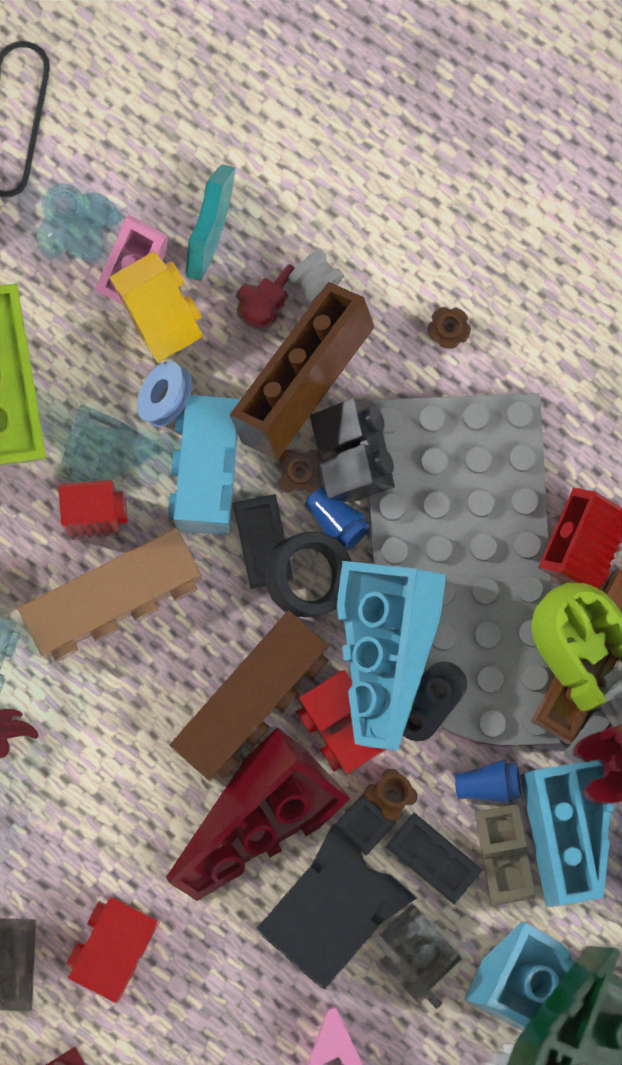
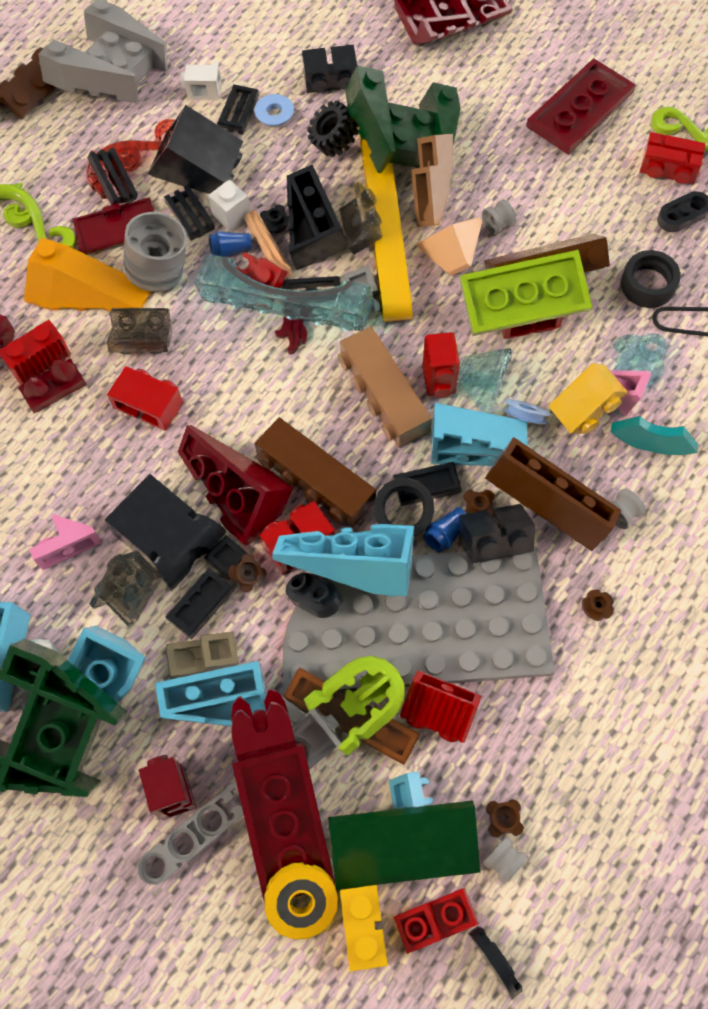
camera: 95 degrees right, 15 degrees down
dark red piece [235,264,295,330] -> none
blue cone [455,759,521,804] -> none

